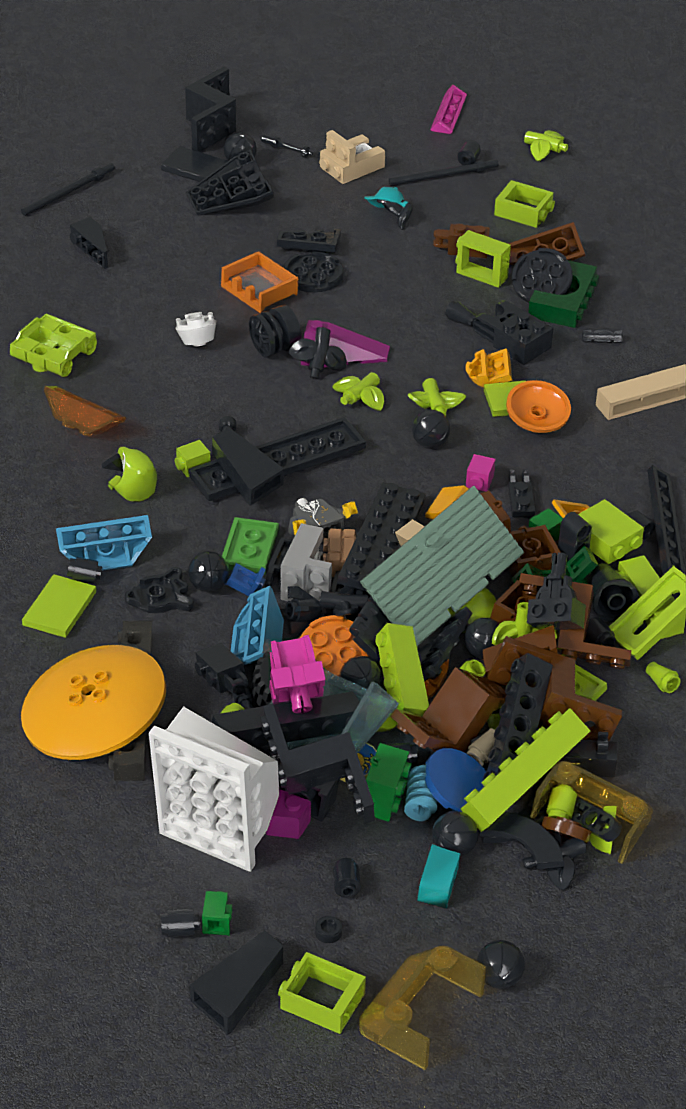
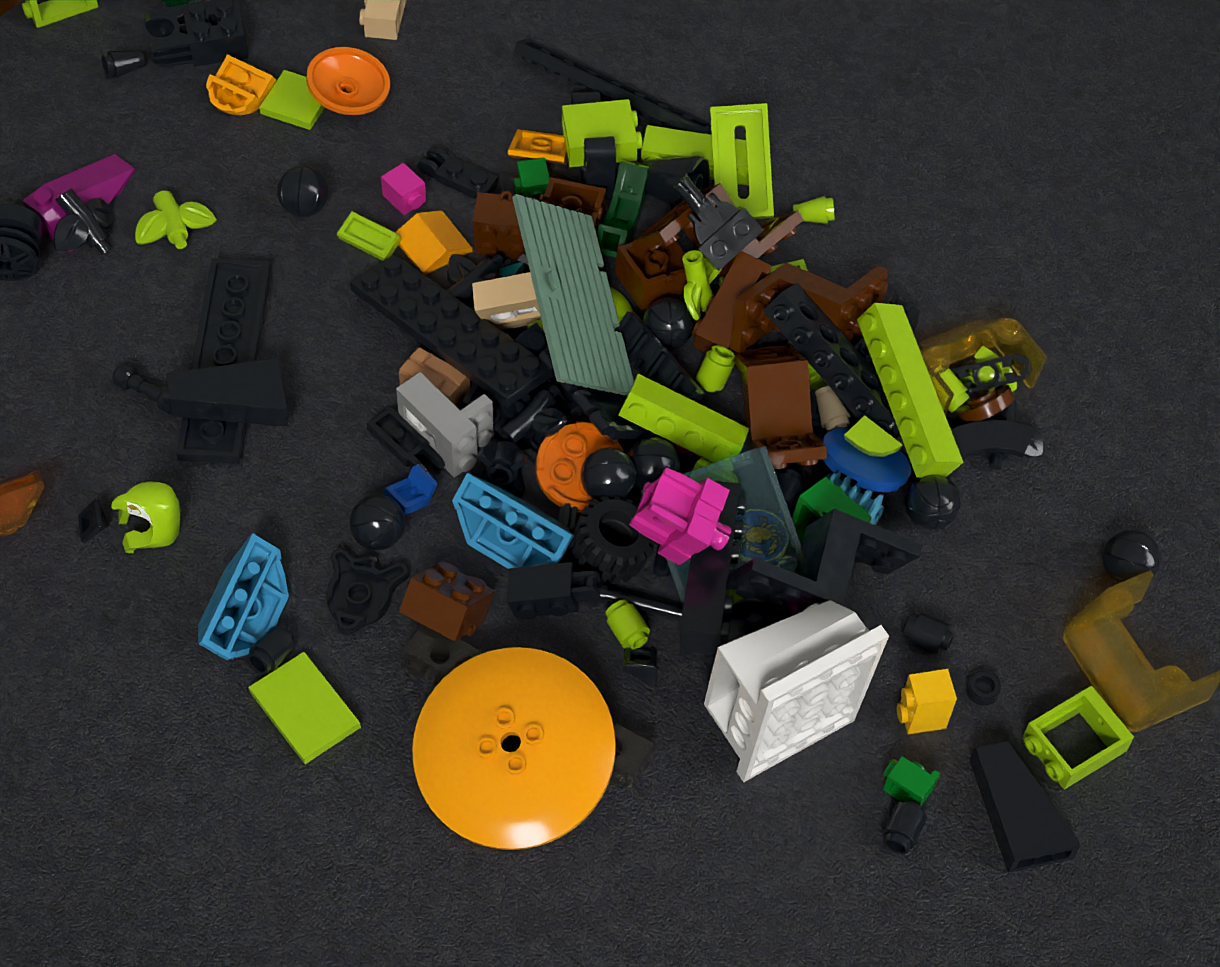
camera: 60 degrees left, 15 degrees up
lime brick [175,440,210,477] -> none
bright green tile [222,517,279,575] -> none
dark grey torso [288,498,358,542] -> none
lime plant [408,378,466,416] -> none
teal piece [417,844,460,908] -> none
none -> lime tile [337,211,402,261]
none -> reddish brown brick [399,562,495,641]
none -> black piece [580,447,636,501]
none -> lime brick [844,415,903,457]
none -> yellow brick [897,669,957,735]

